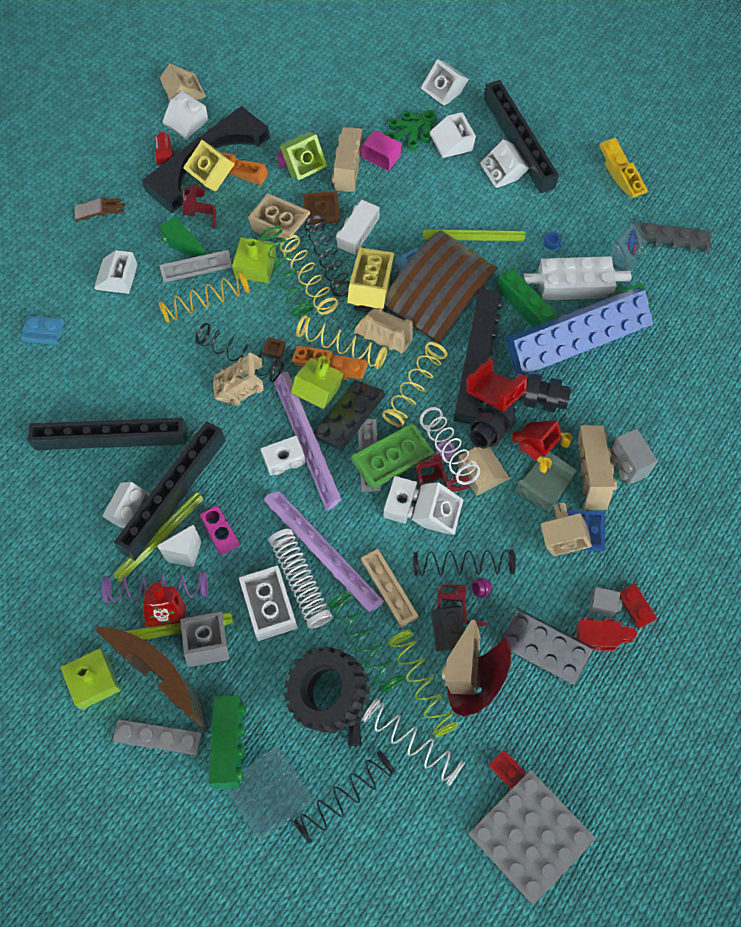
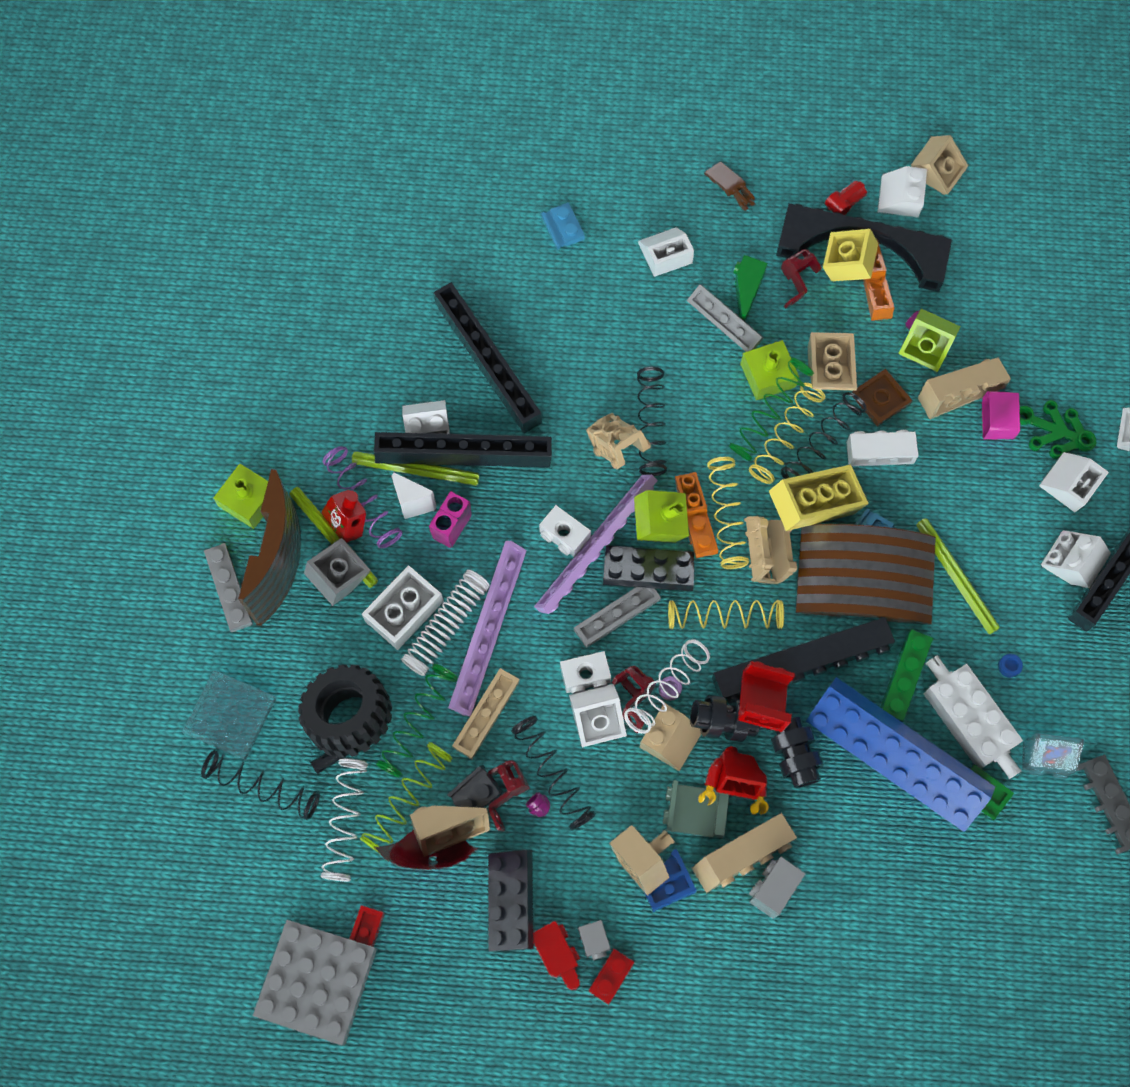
camera: 60 degrees right, 5 degrees up
yellow piece [158,272,250,323] -> none
green brick [209,695,246,790] -> none
reddish brown plate [263,337,286,360] -> none
bright green plate [351,423,434,490] -> none

